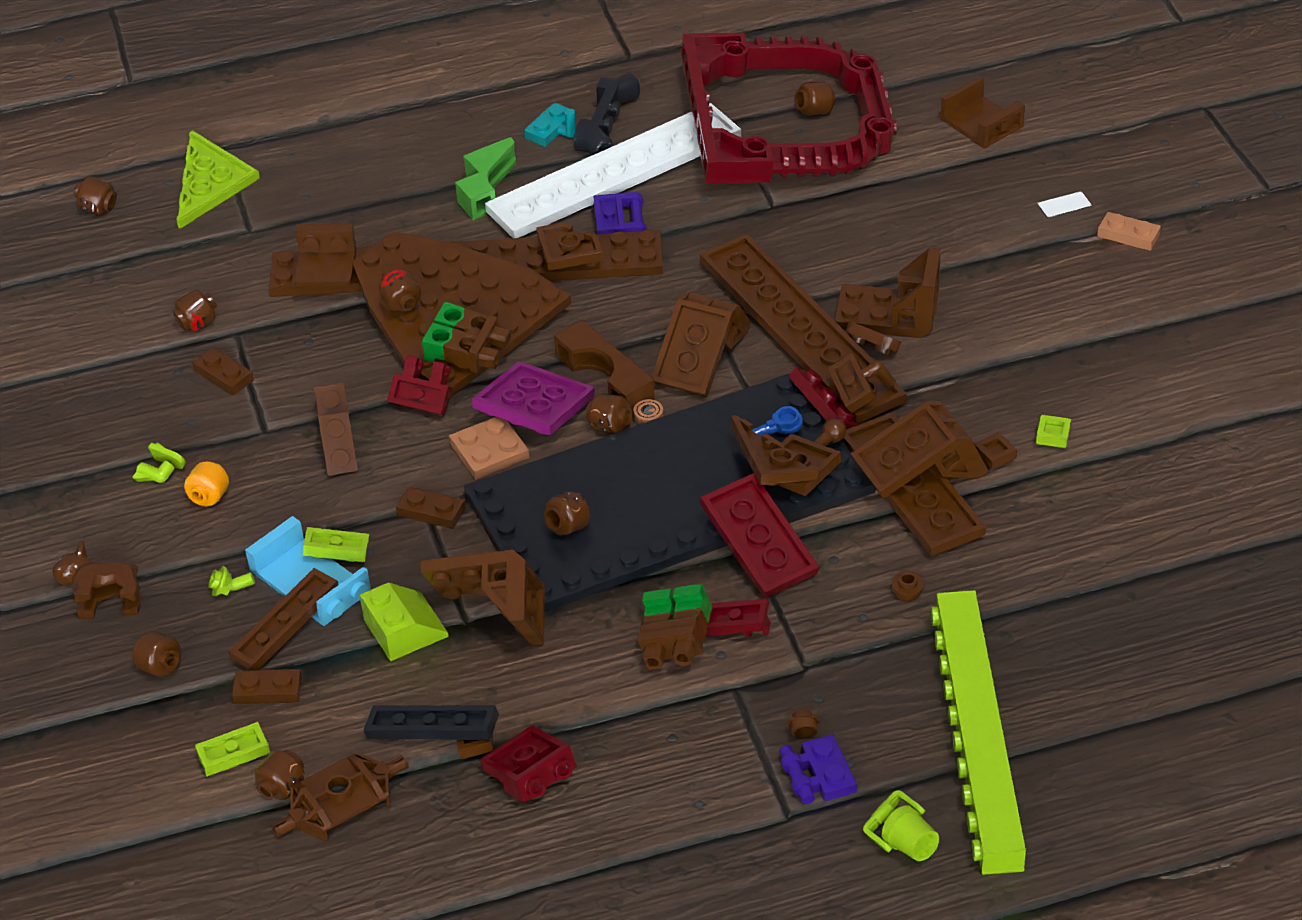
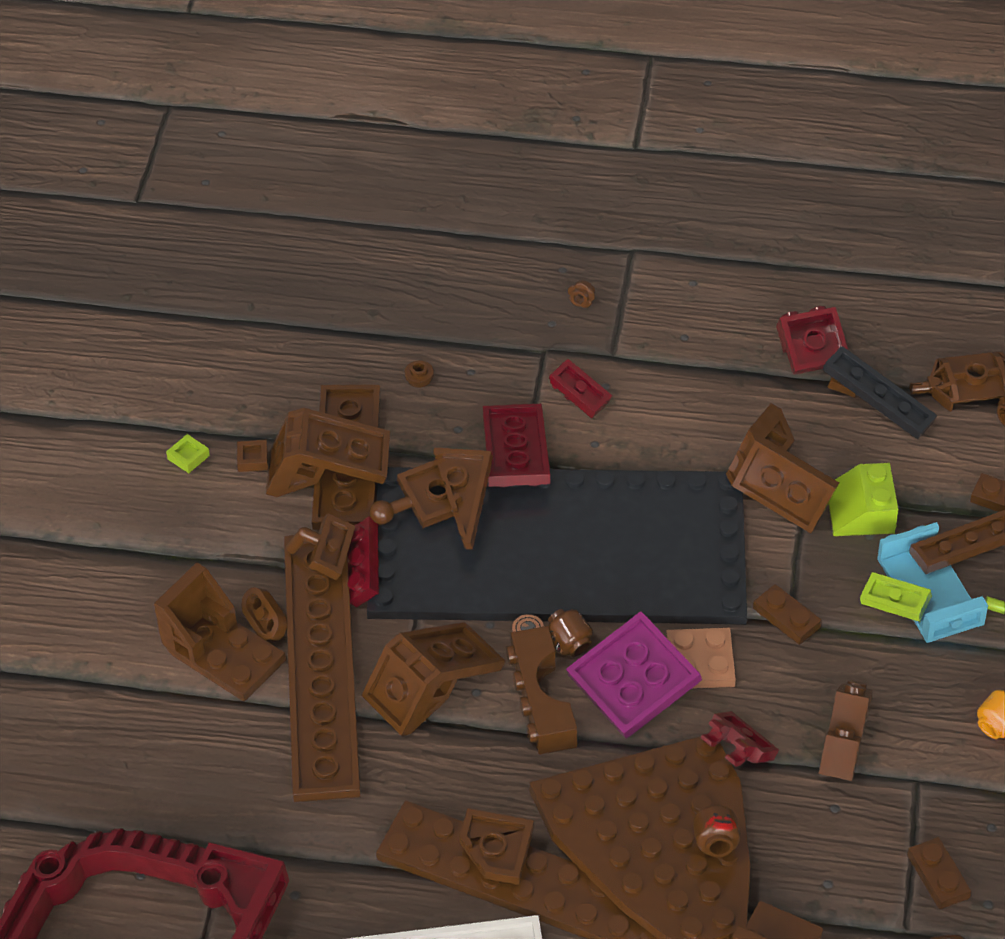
camera: 155 degrees left, 5 degrees up
reddish brown hips [422,302,511,373] -> none
reddish brown head [544,491,590,536] -> none
dark purple plate [593,192,647,235] -> none
reddish brown hips [637,584,712,670] -> none
blue plate [752,406,803,437] -> none
dark purple plate [779,734,857,804] -> none
lime piece [863,790,939,861] -> none
lime brick [930,590,1026,875] -> none

